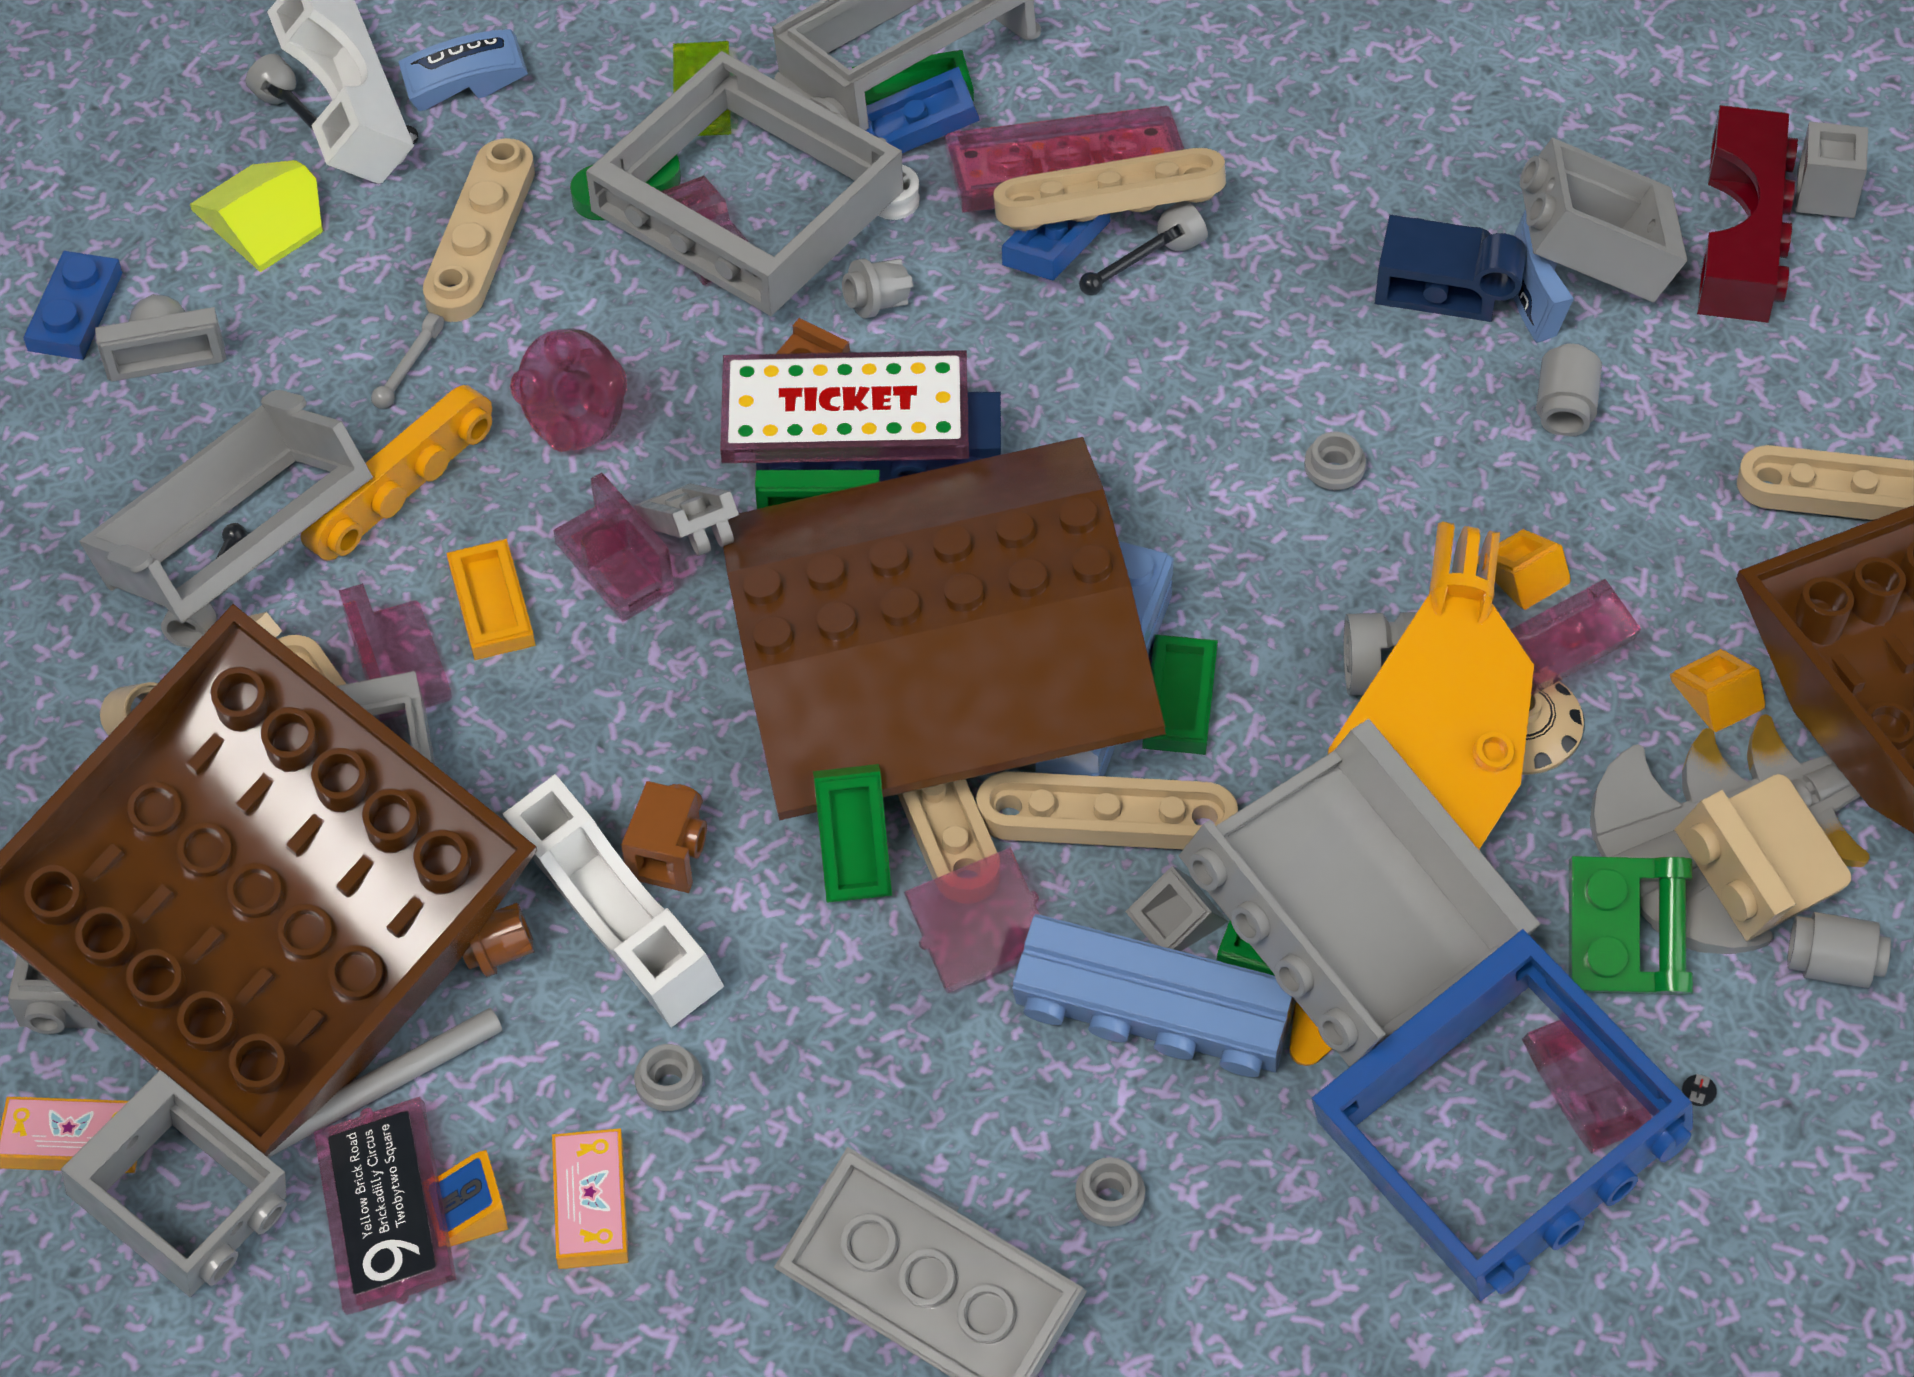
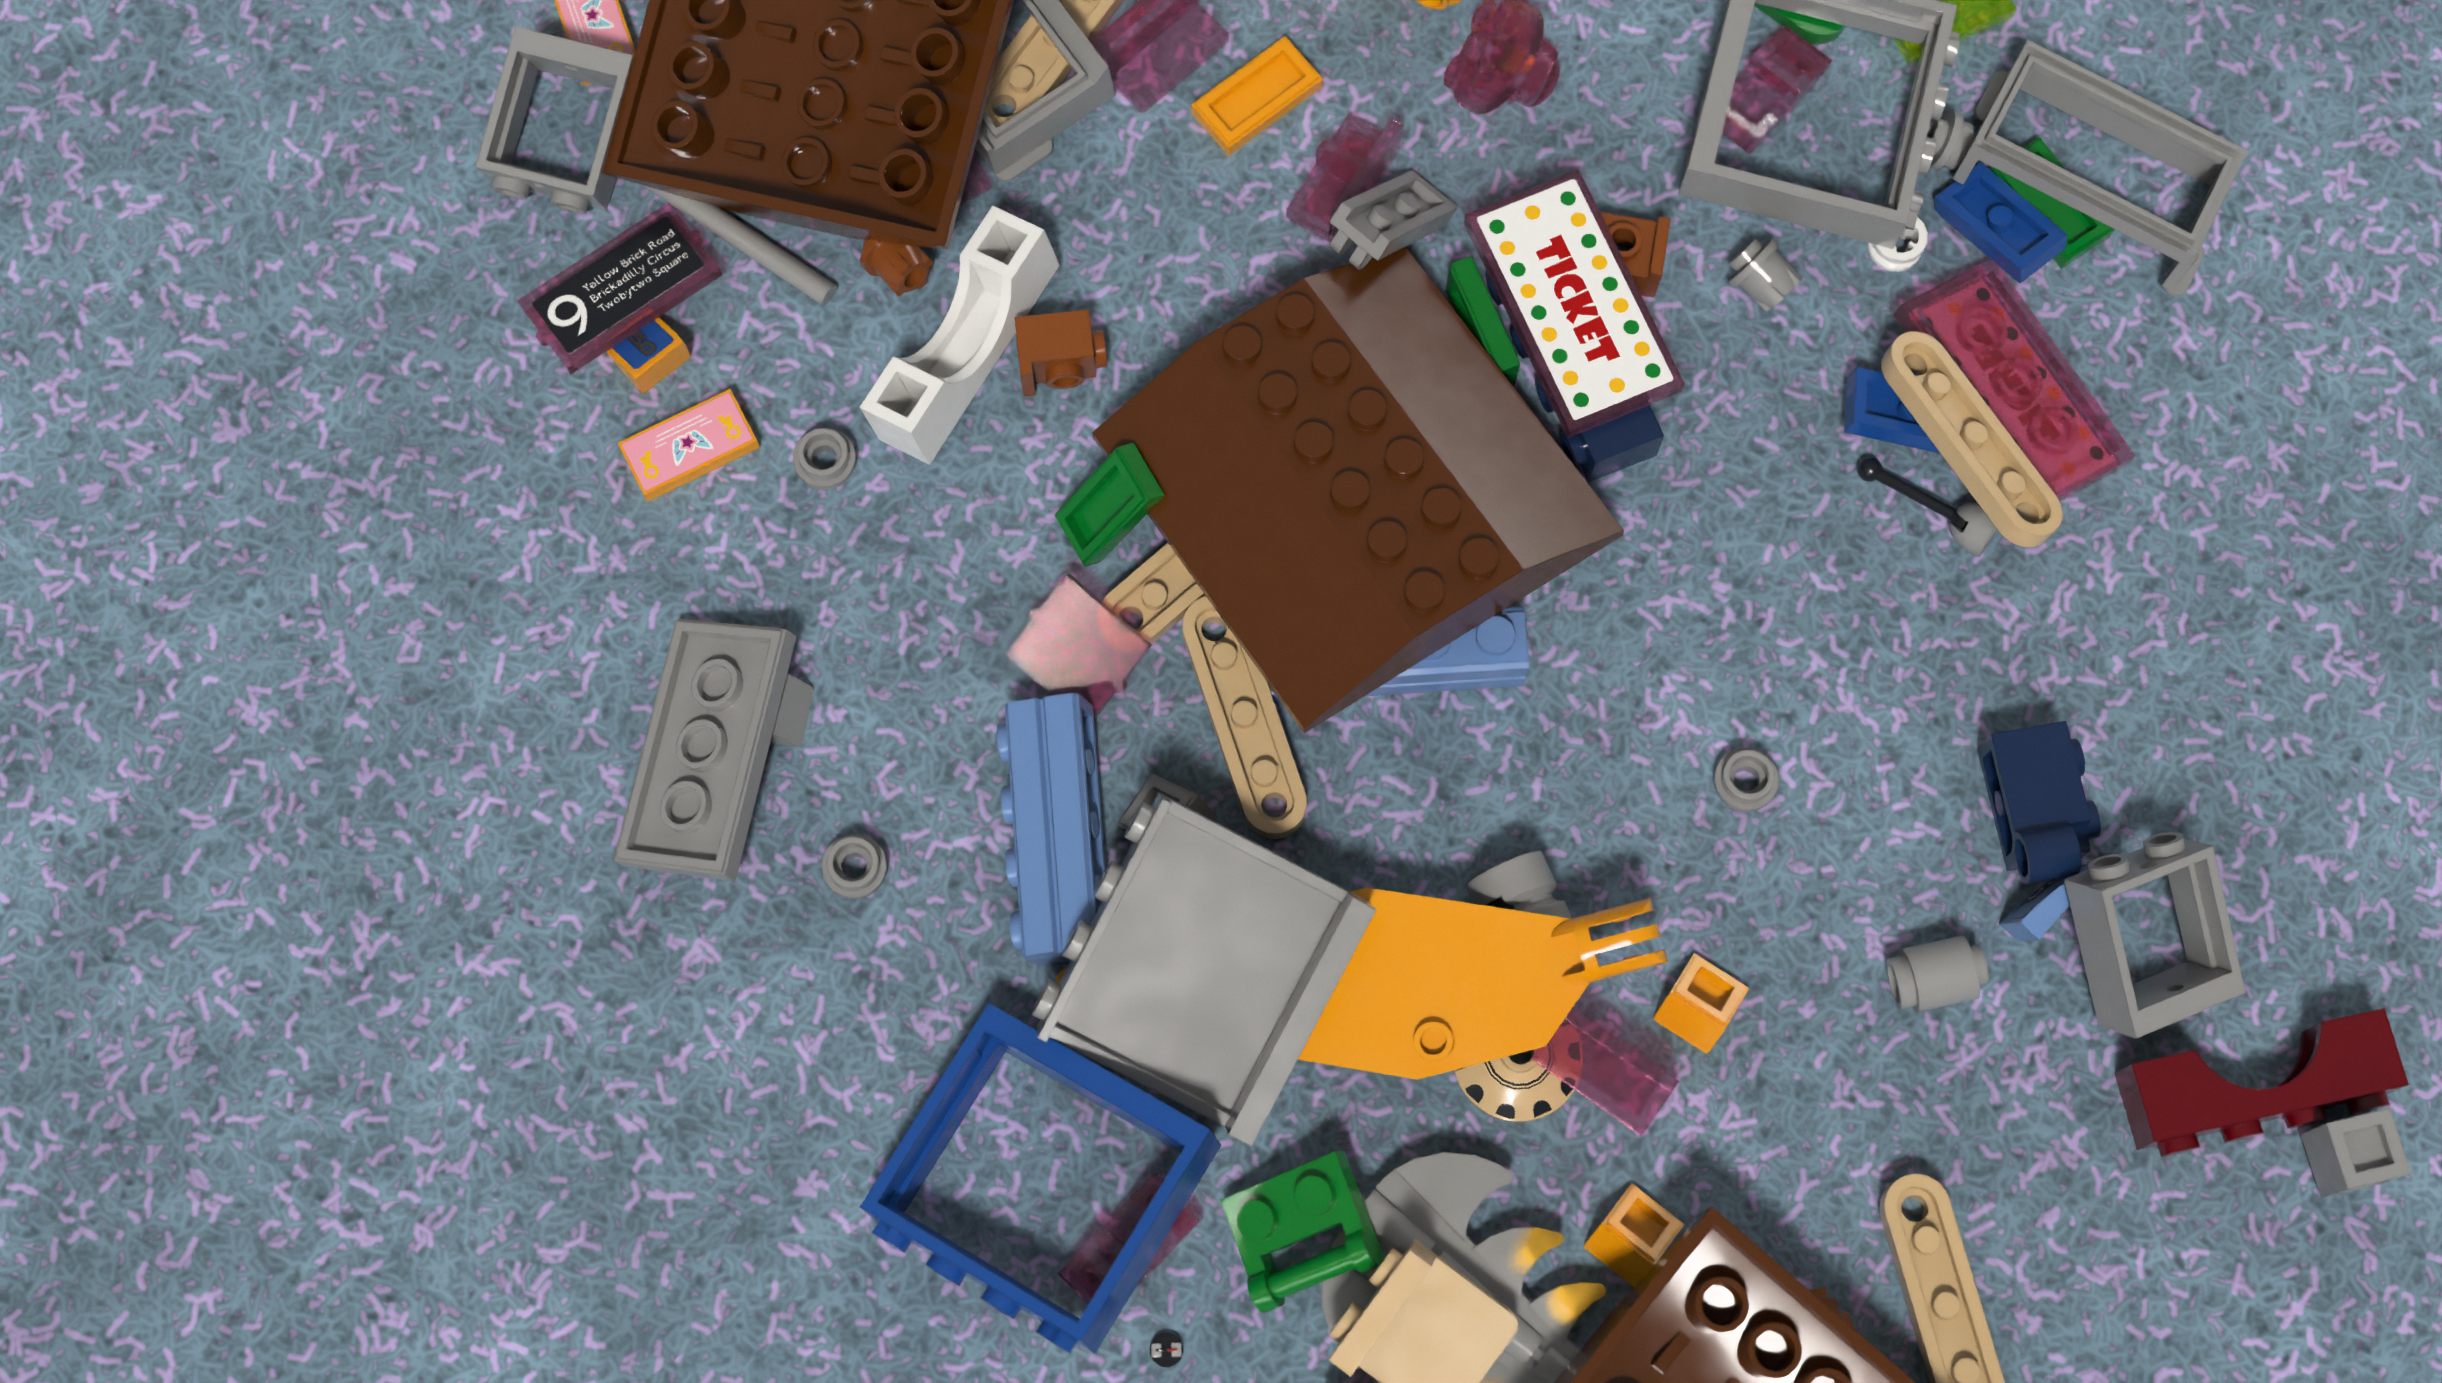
camera: 65 degrees right, 20 degrees up
green tile [1142,634,1218,755] -> none

